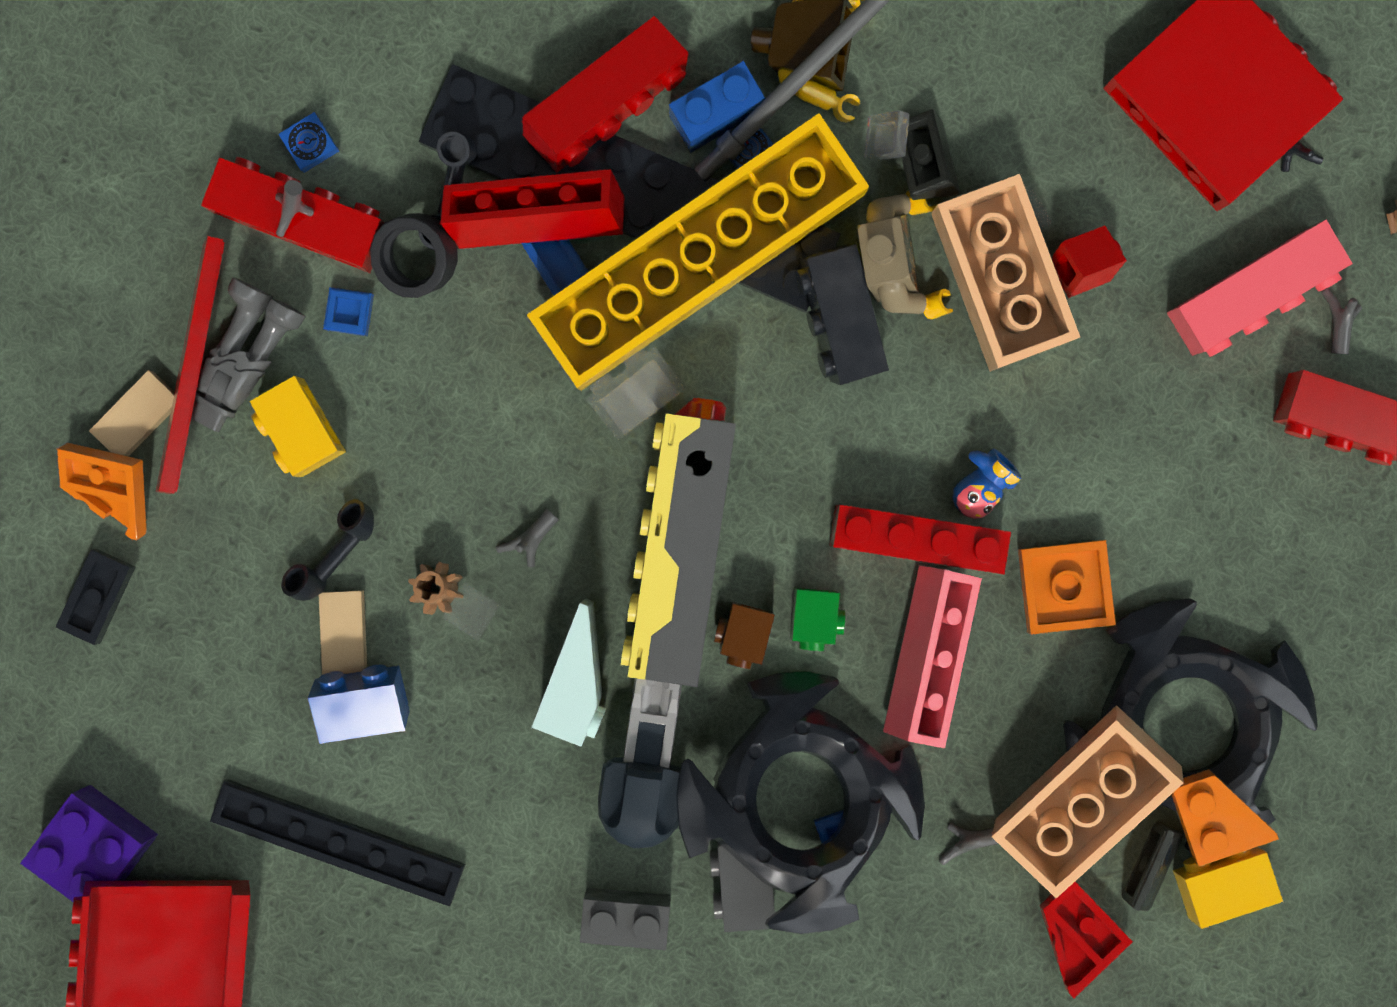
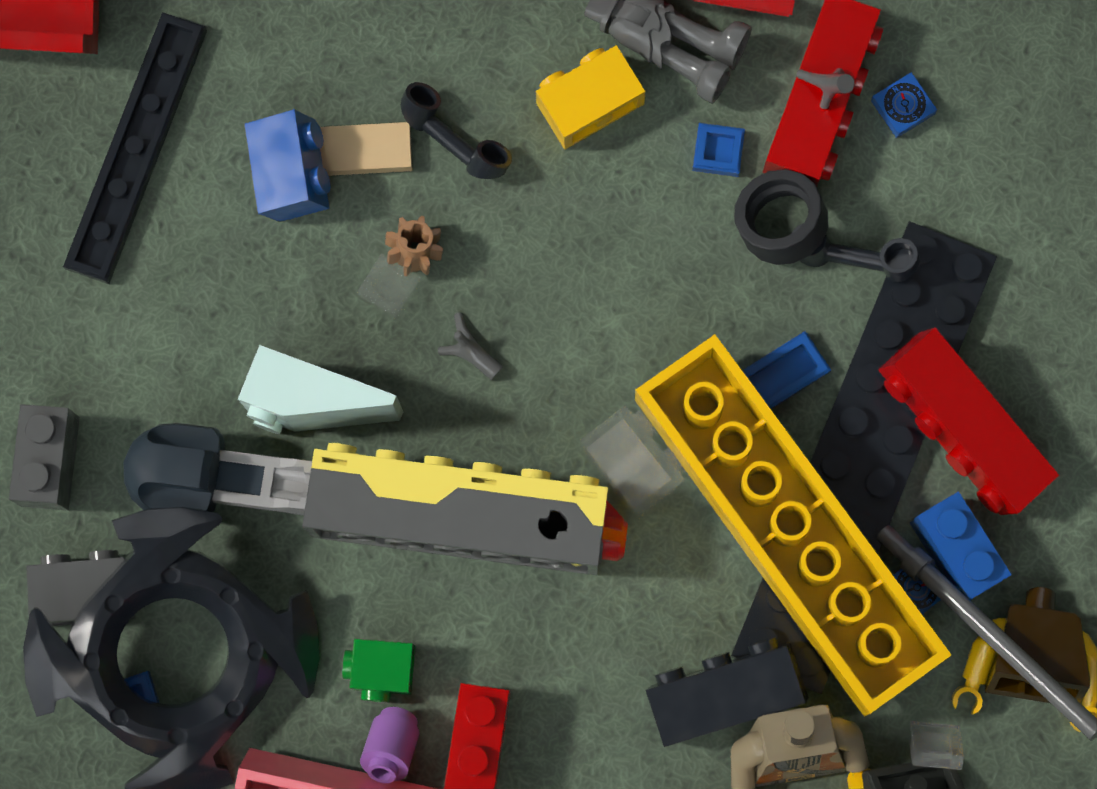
camera: 90 degrees right, 10 degrees down
red brick [440,169,625,249] -> none
reddish brown brick [714,602,775,669] -> none
none -> medium lavender brick [360,707,420,783]

